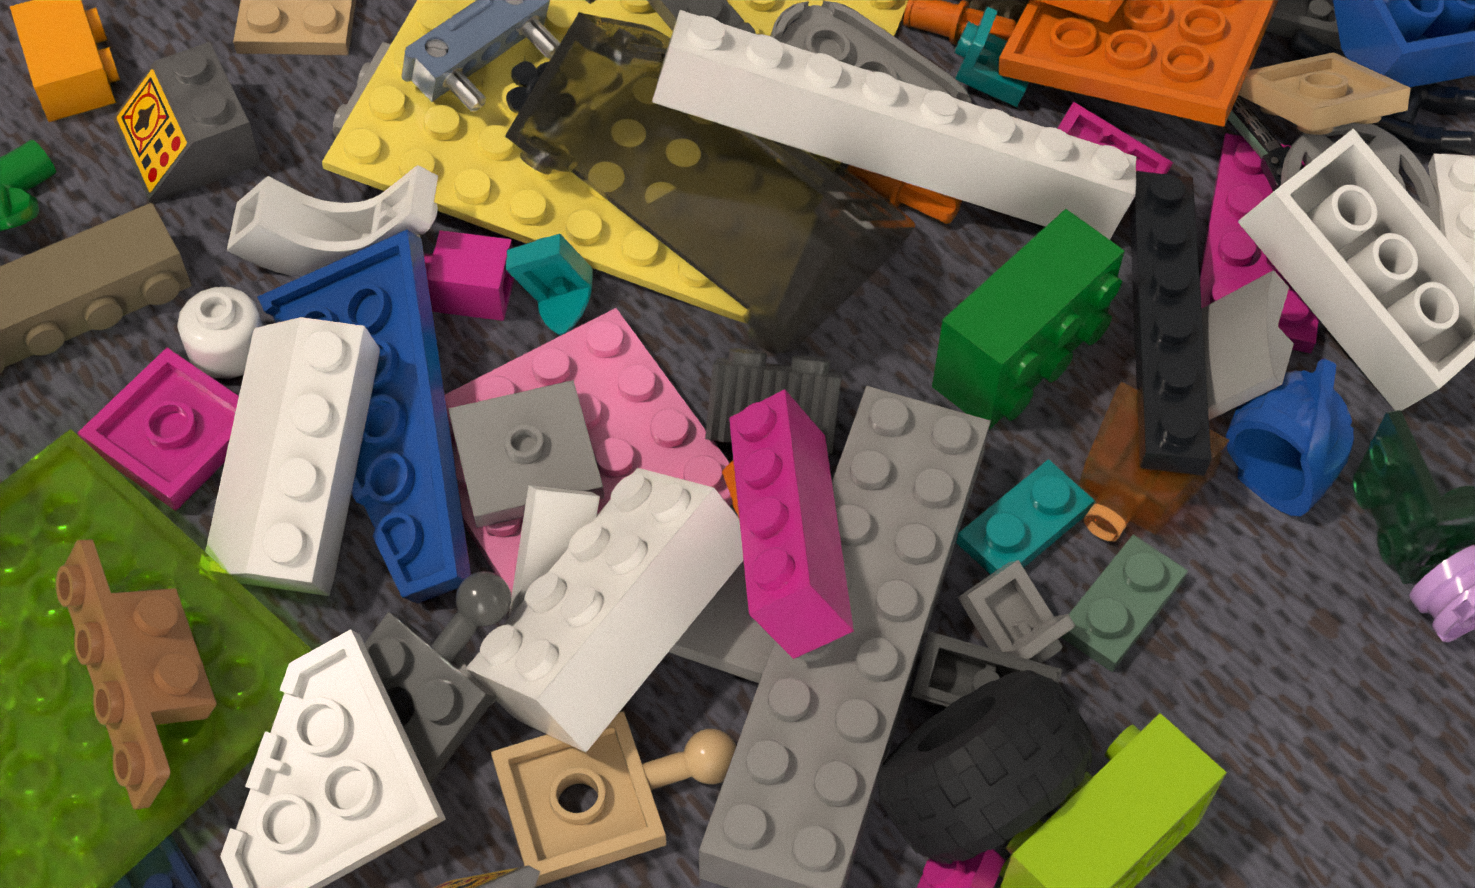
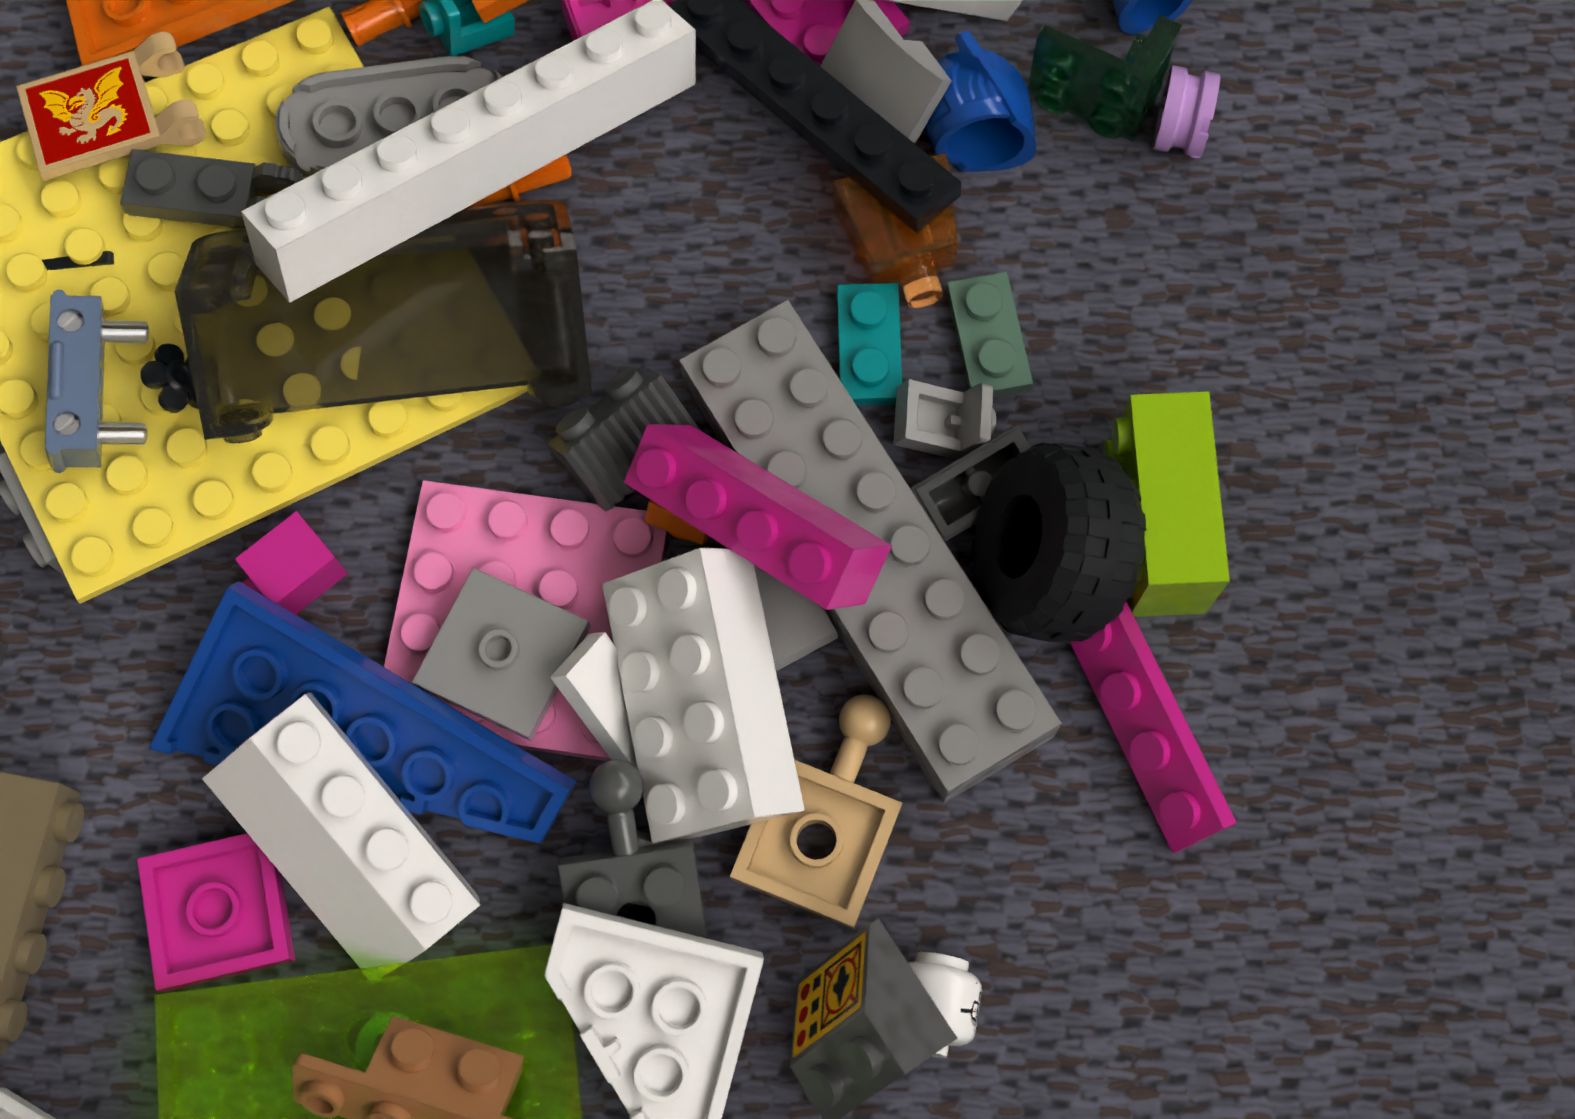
camera: 45 degrees left, 15 degrees up
white head [177,287,263,379] -> none
white arch [227,165,438,276] -> none
teal plate [506,234,593,336] -> none
green brick [932,209,1125,430] -> none

